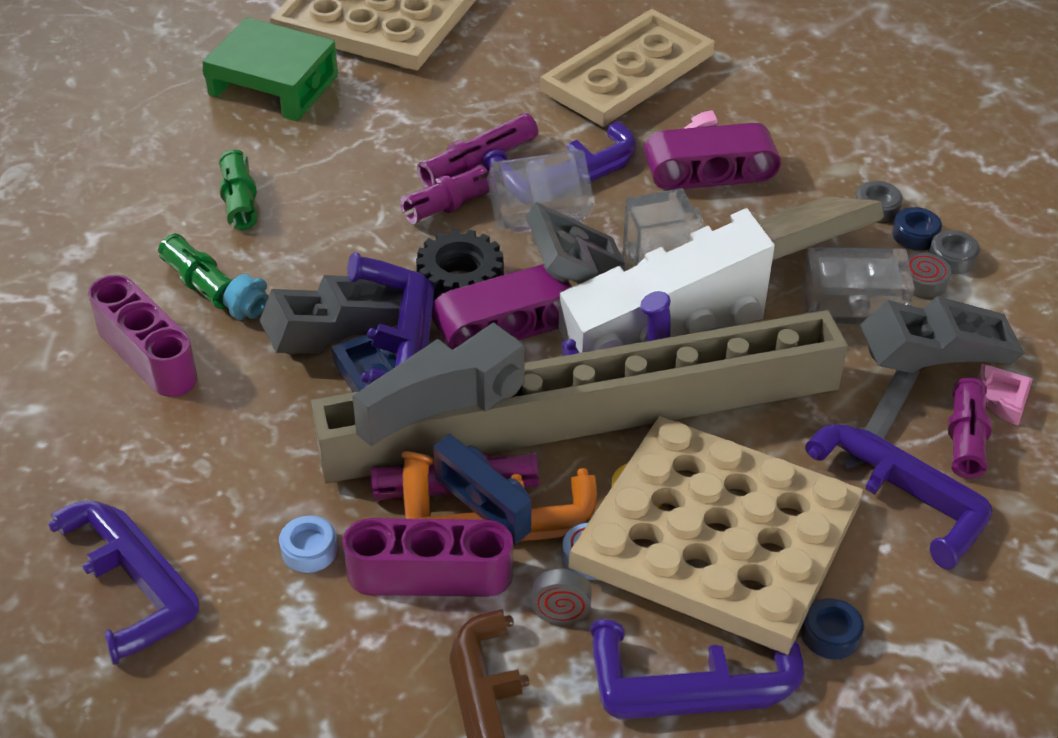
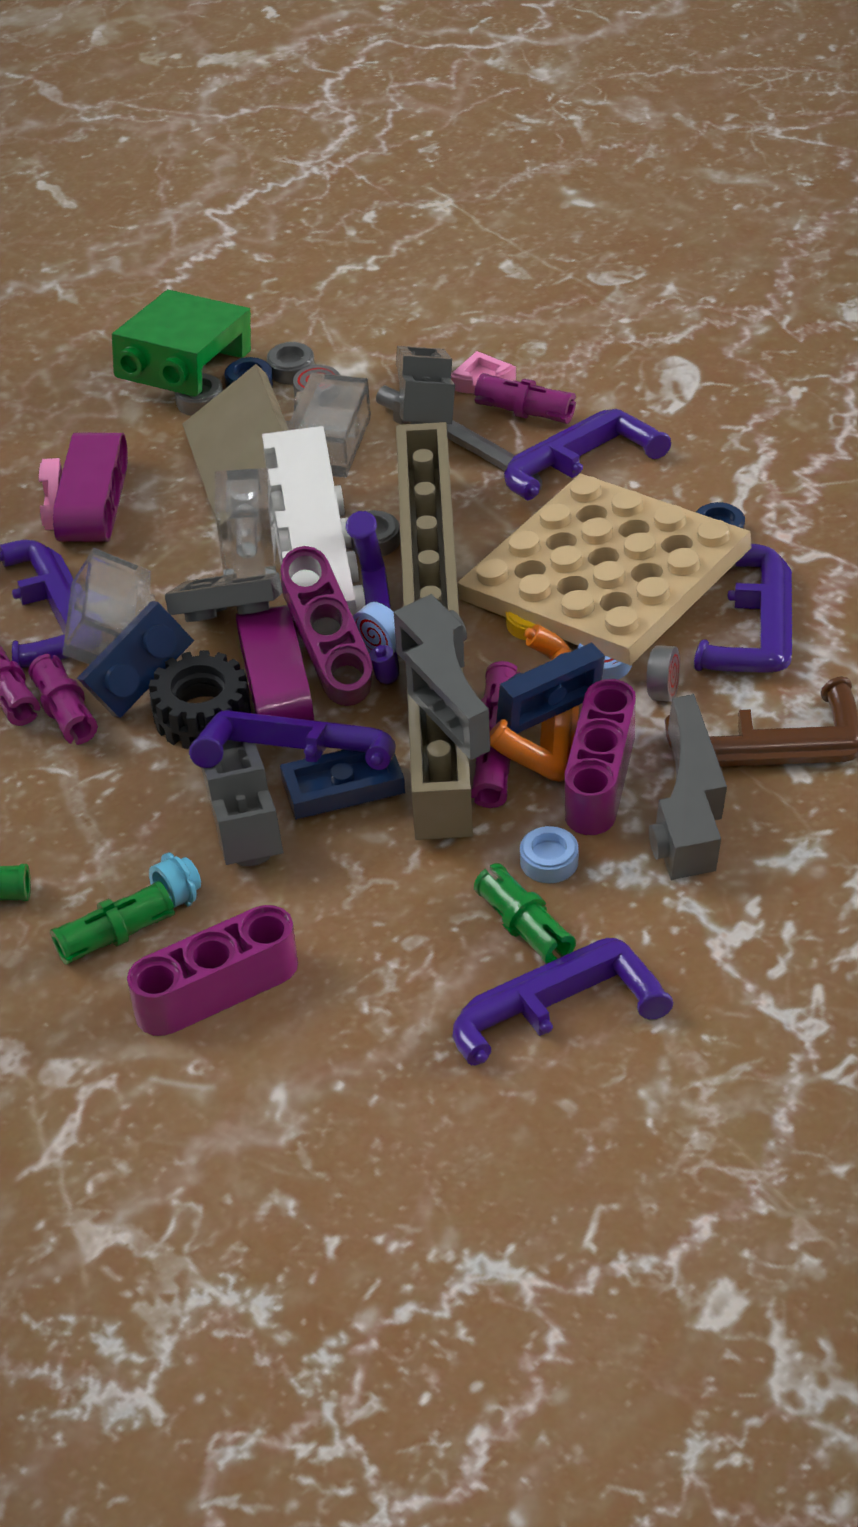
camera: 75 degrees left, 0 degrees up
none -> dark blue plate [77,601,195,718]
none -> green panel [112,289,251,397]
none -> magenta beam [280,546,373,706]
none -> light blue tile [353,602,396,653]
none -> green pin [474,863,576,964]
none -> dark grey slope [649,694,727,880]

